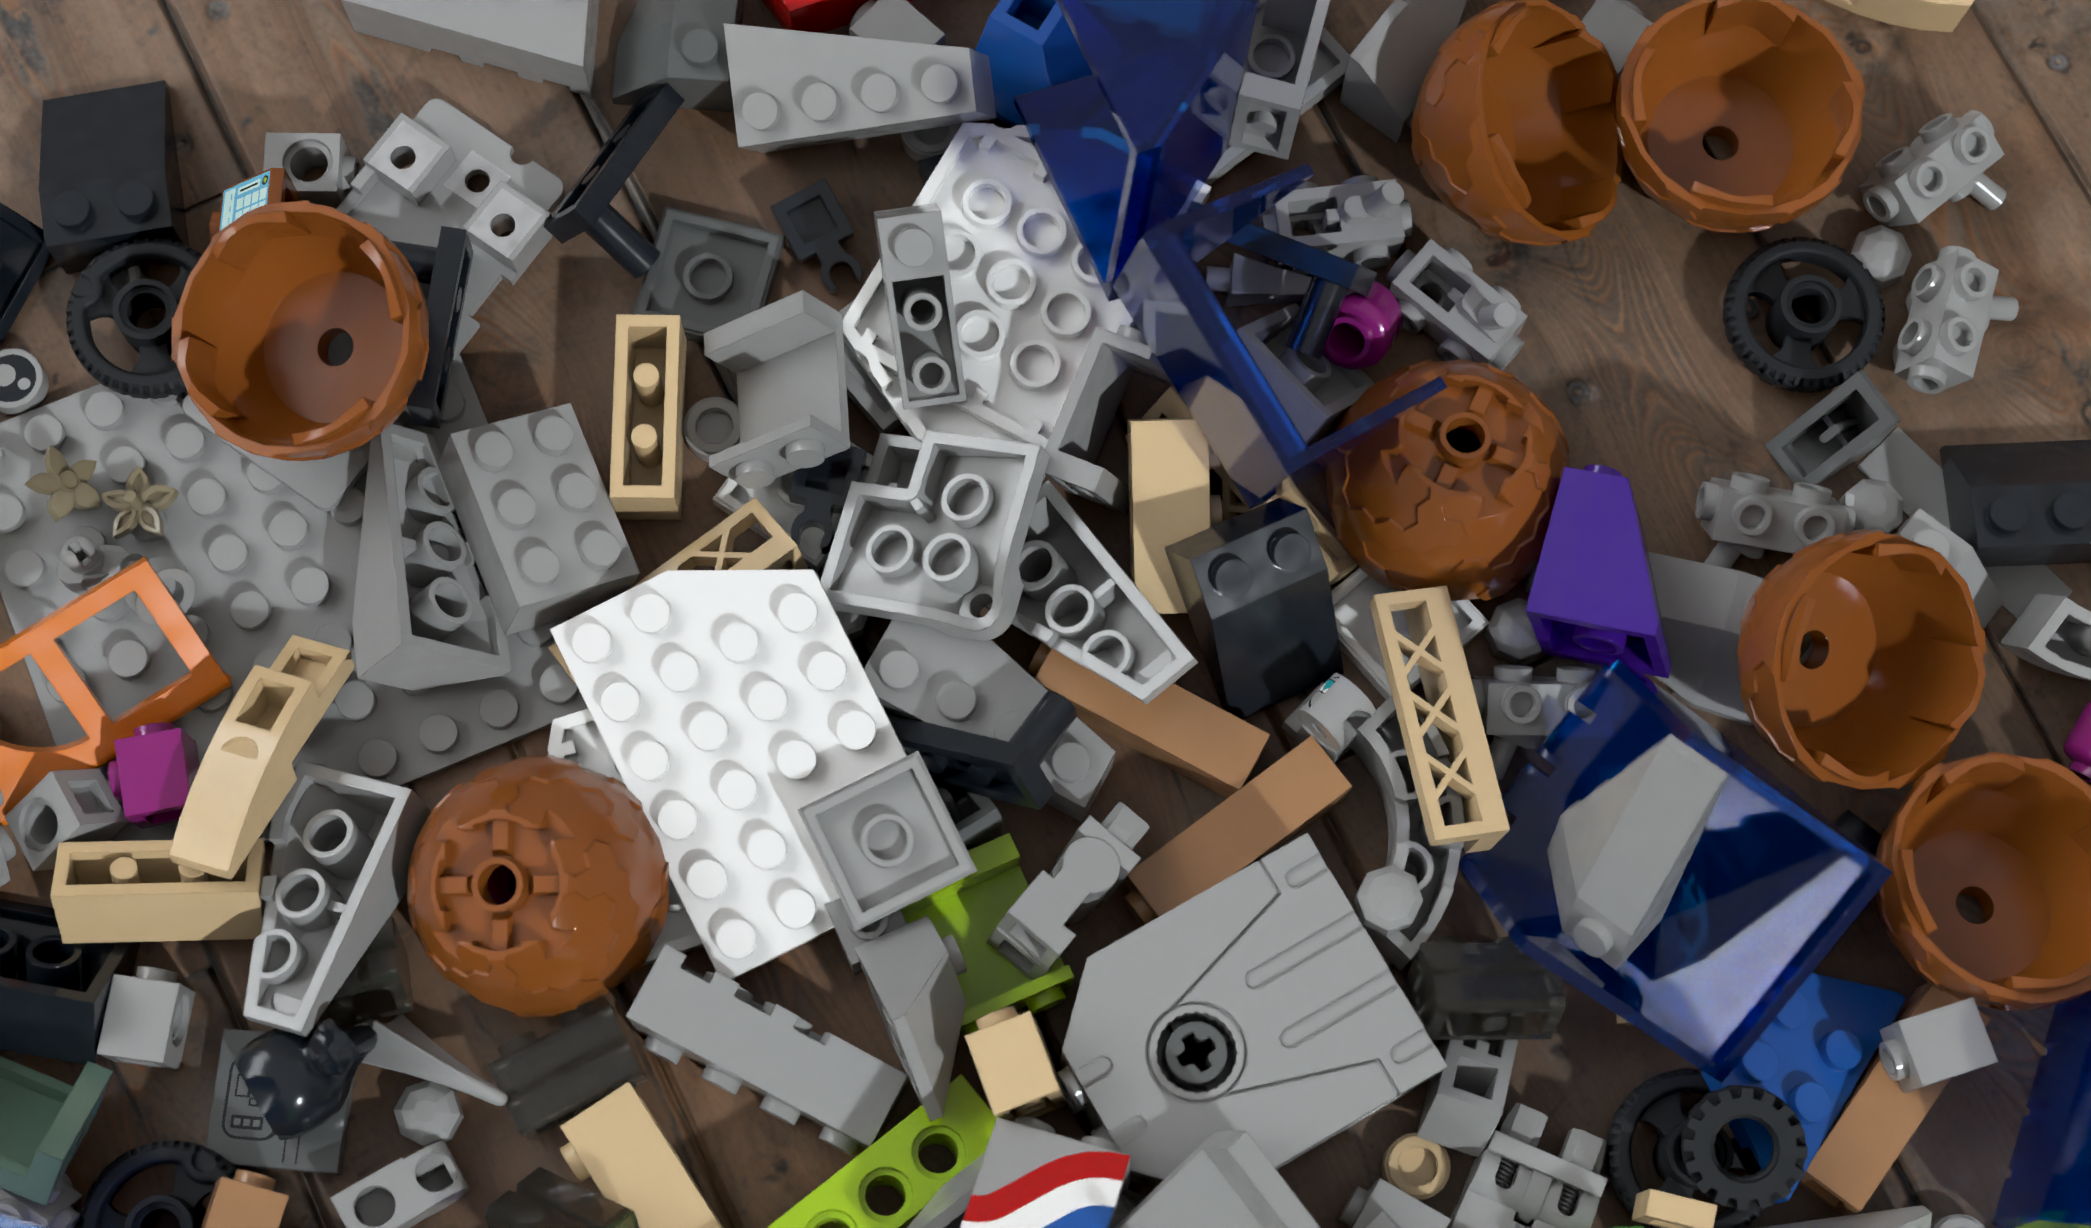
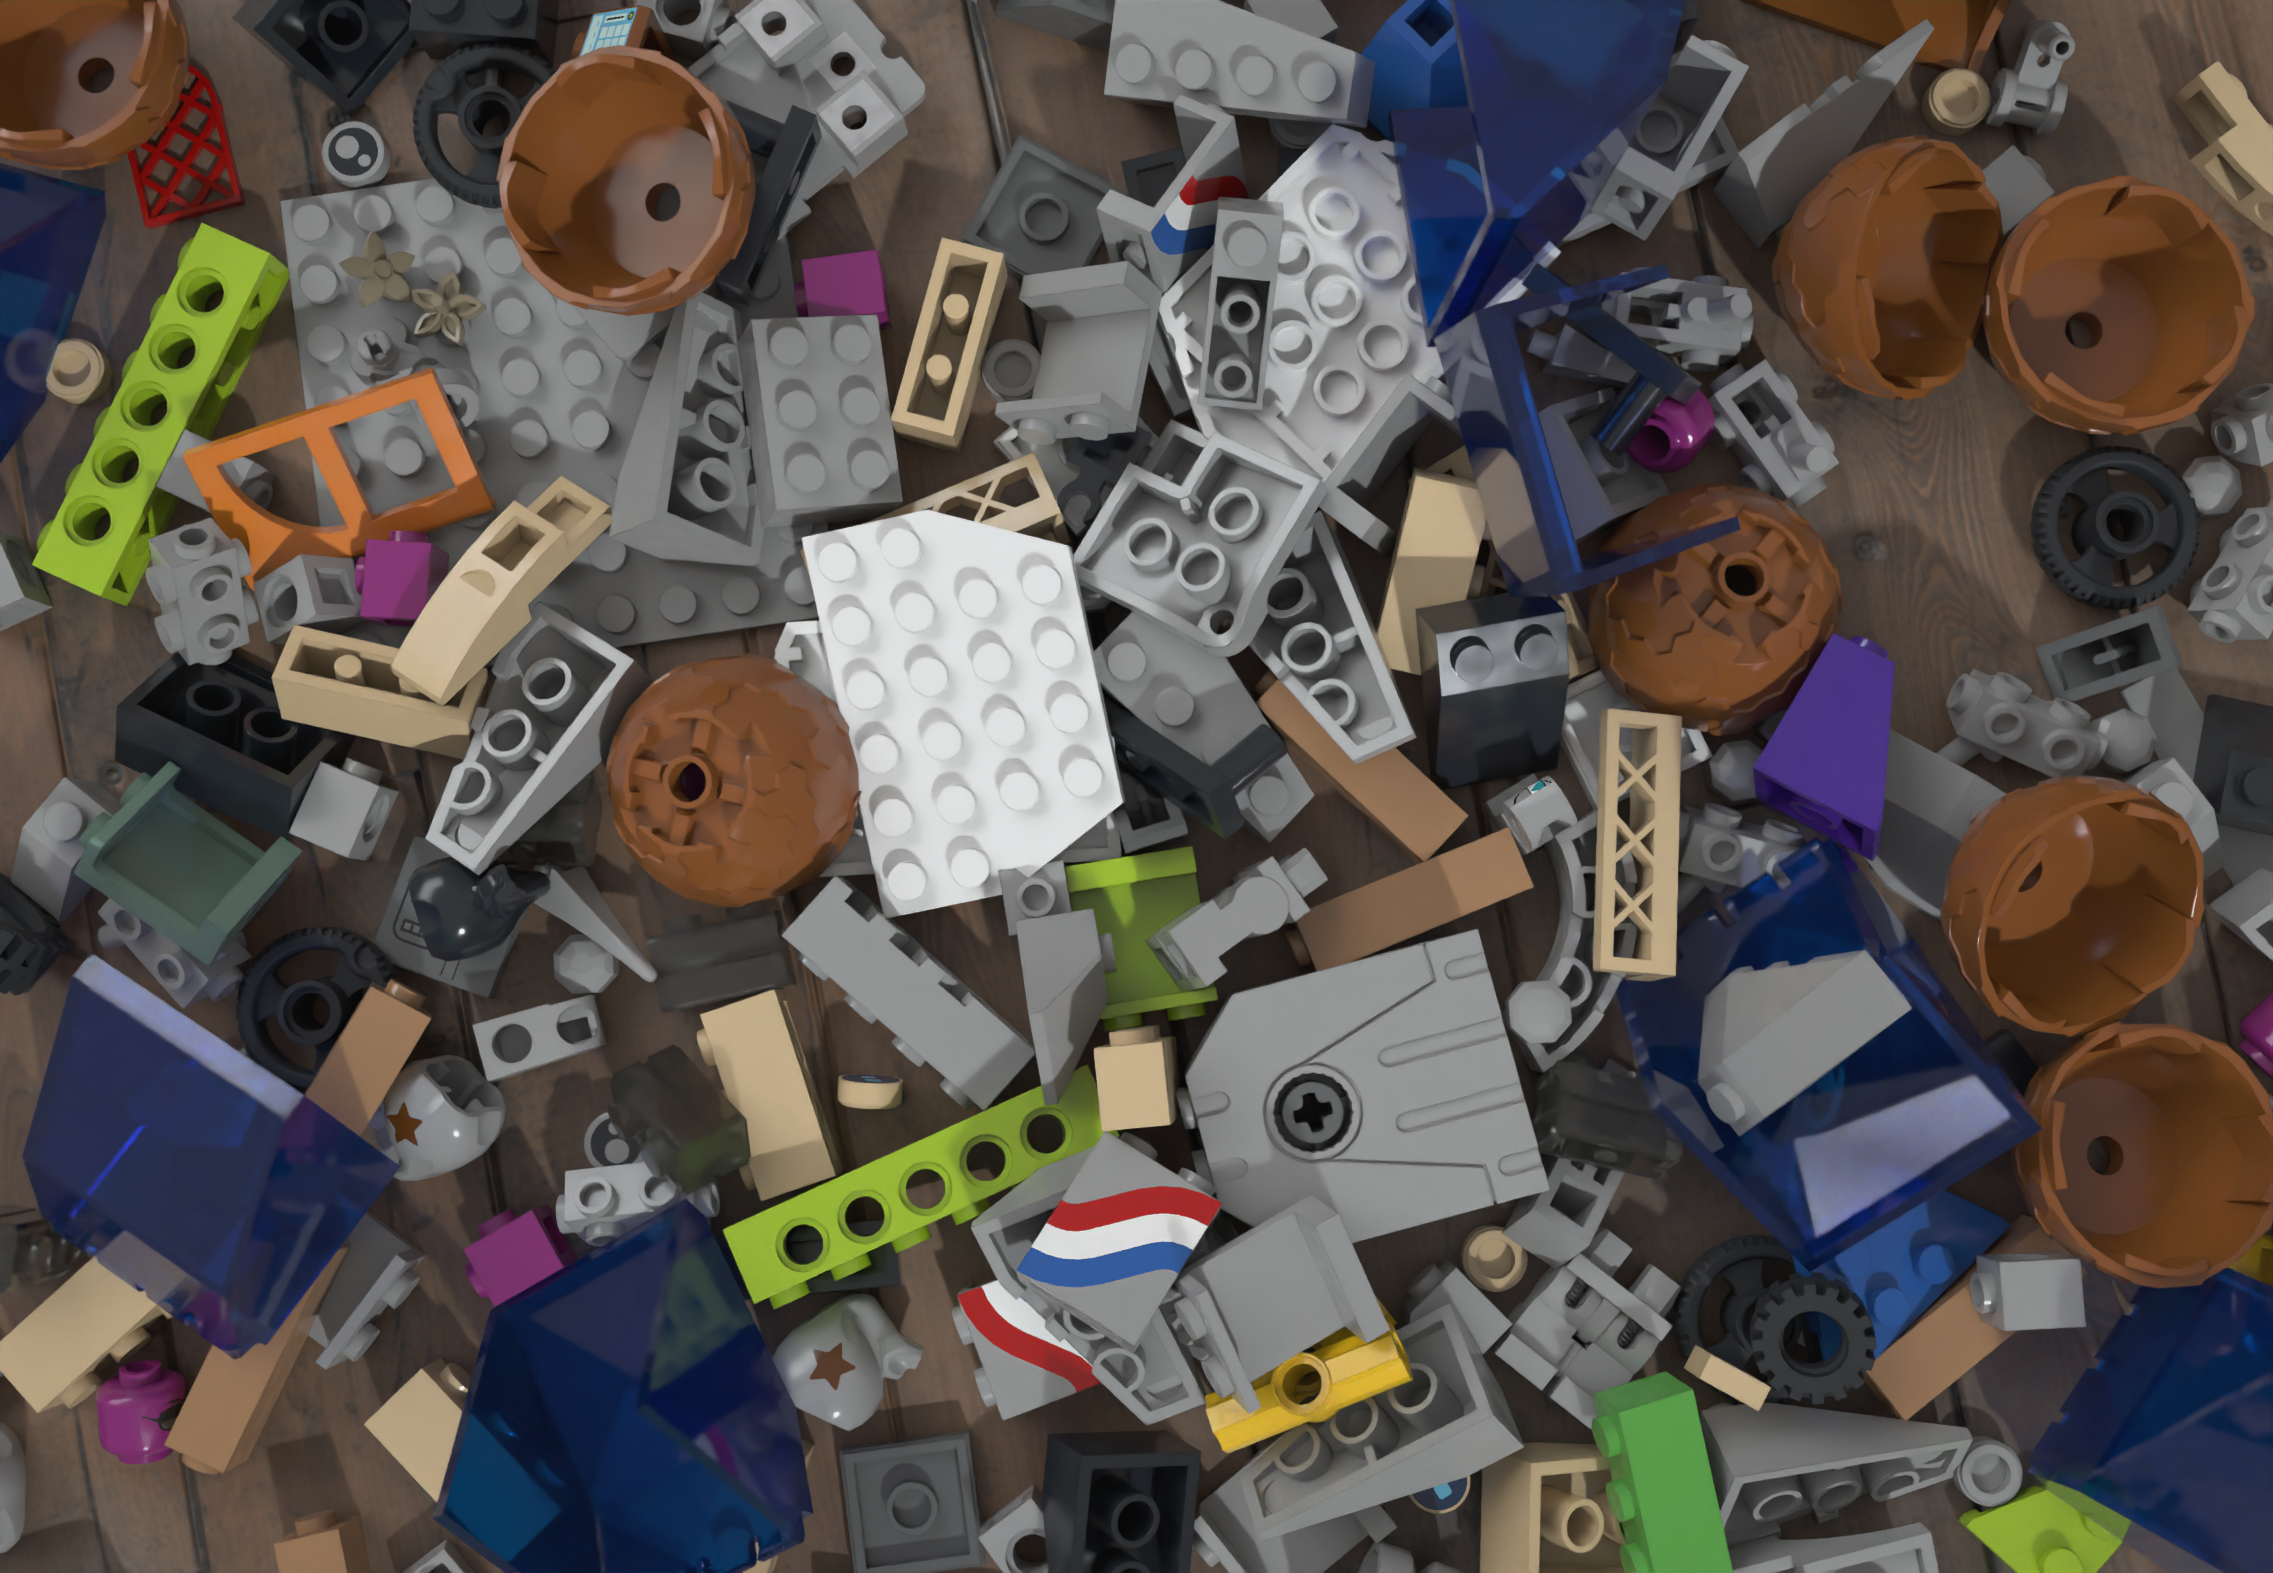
camera: 20 degrees right, 10 degrees up
black piece [544,83,685,279] -> none
light grey tile [798,751,977,931] -> none
none -> magenta brick [794,250,892,331]
none -> tan tile [837,1074,903,1109]
none -> light grey panel [1096,95,1249,297]

